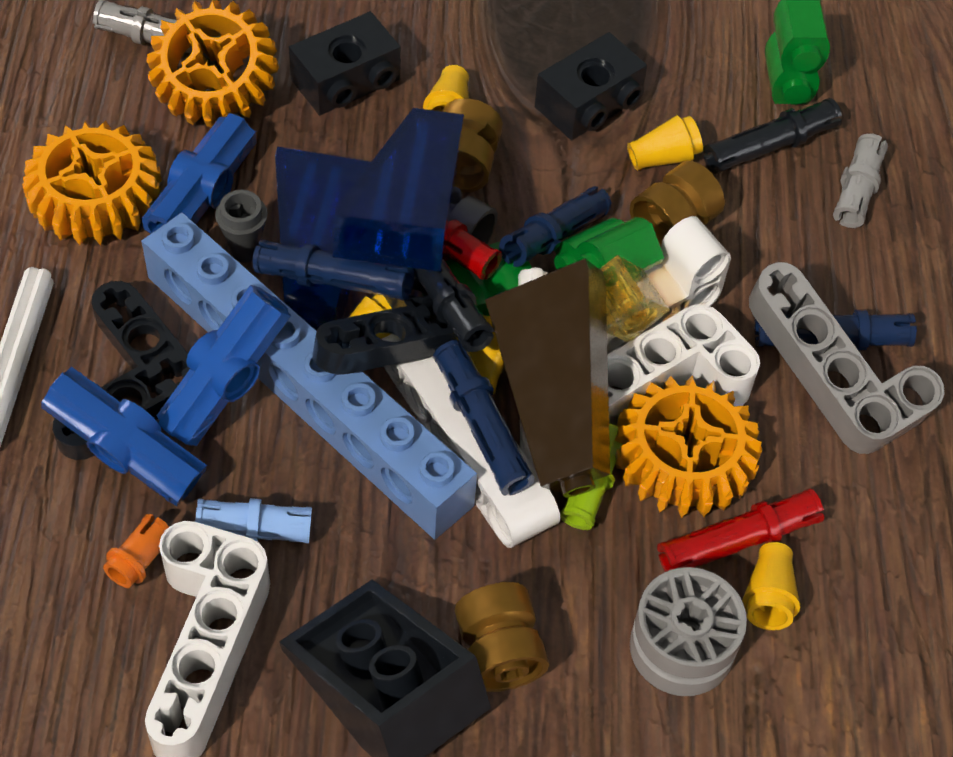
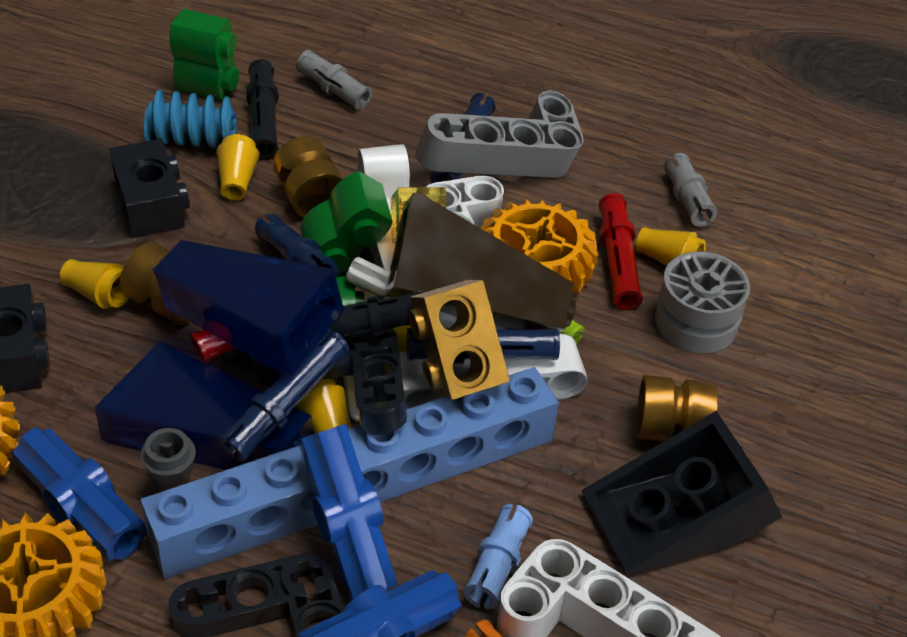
camera: 70 degrees left, 10 degrees down
none -> dark azure piece [144,90,237,150]
none -> pearl gold brick [408,280,510,400]
none -> light grey pin [664,153,718,227]

